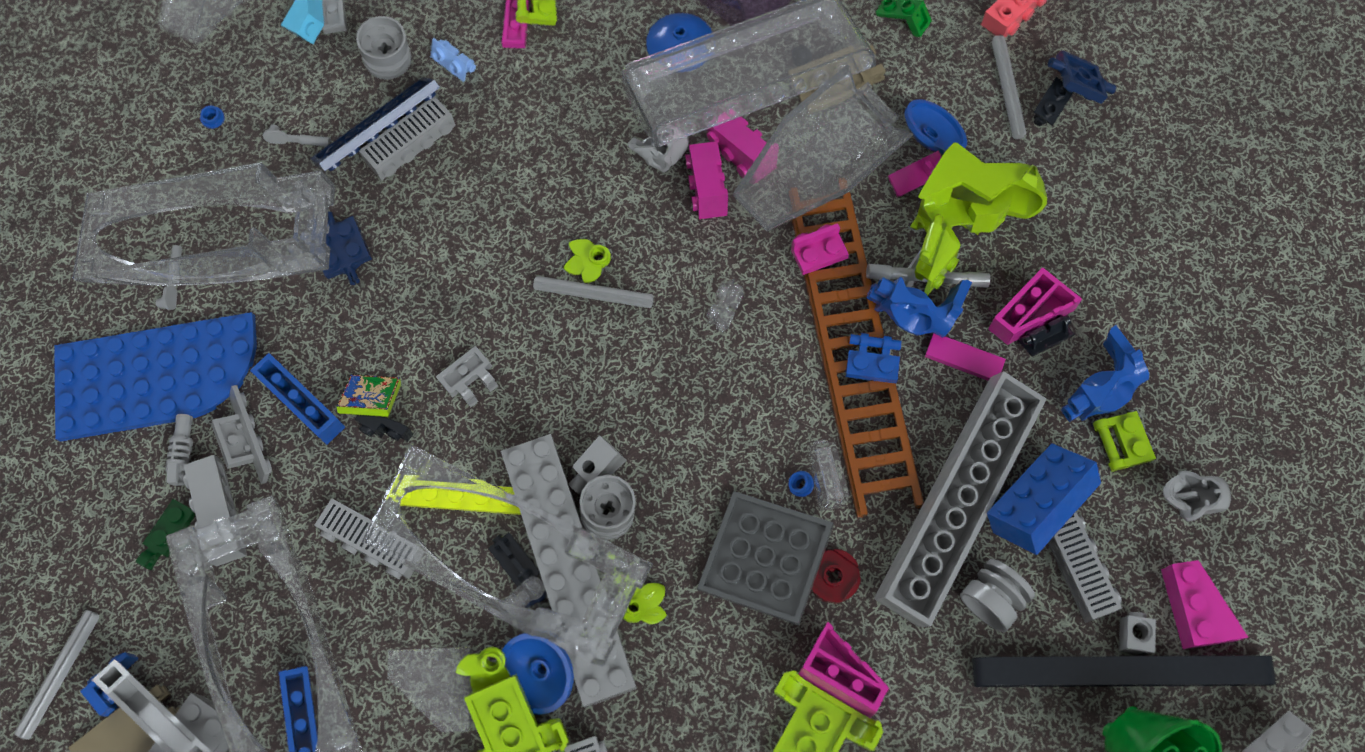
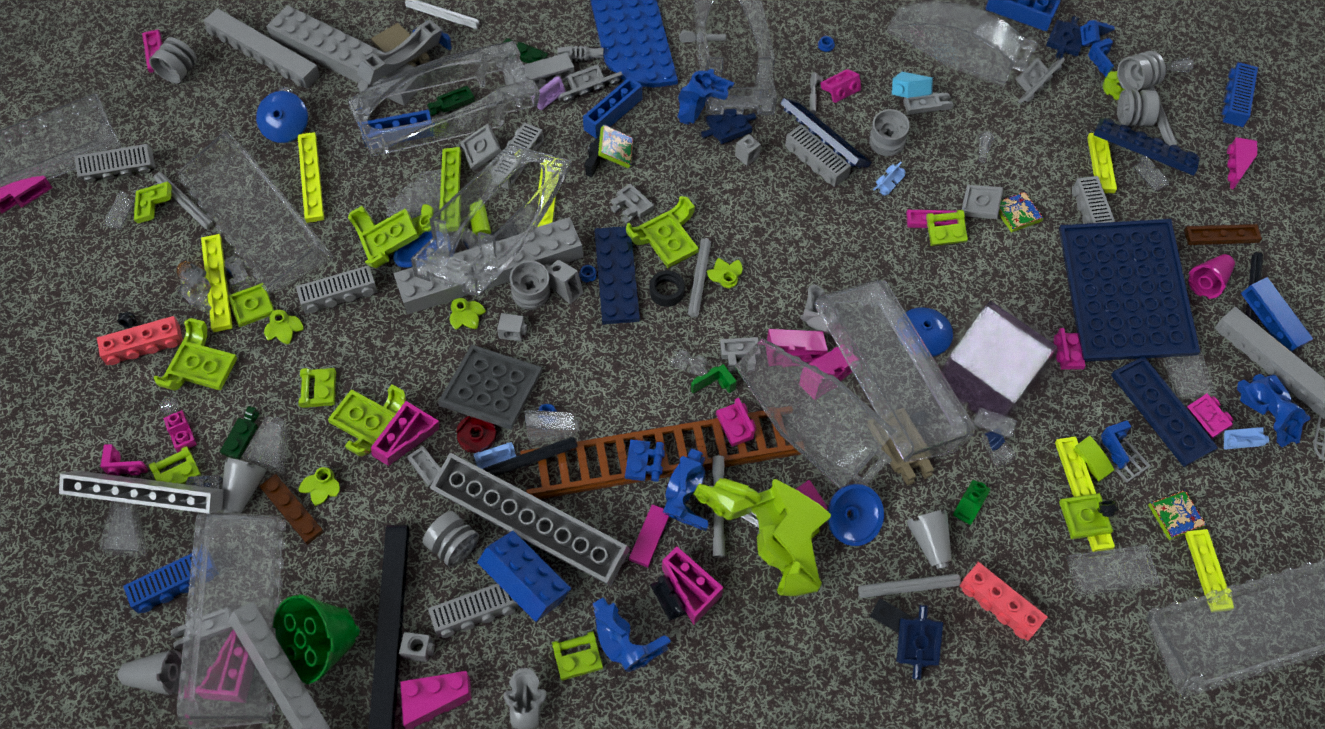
camera: 85 degrees right, 10 degrees down
none -> light grey plate [407,446,441,488]
none -> dark green plate [427,86,475,116]
none -> lime plate [438,147,461,232]
none -> light grey tile [460,123,502,170]
none -> lime brick [467,201,491,240]
none -> light blue hinge [473,442,516,469]
none -> black axle [483,437,577,476]
none -> light grey brick [497,313,527,341]
none -> lavender plate [532,76,566,110]
none -> blue plate [579,265,597,282]
none -> dark blue plate [594,226,640,325]
none -> lime piece [626,196,699,268]
none -> black tyre [650,270,685,307]
none -> blue hips [678,69,734,125]
none -> green bracket [691,364,737,394]
none -> light grey plate [720,337,760,373]
none -> light grey brick [735,134,761,166]
none -> dark pink bracket [820,69,861,103]
none -> light grey cone [907,510,952,569]

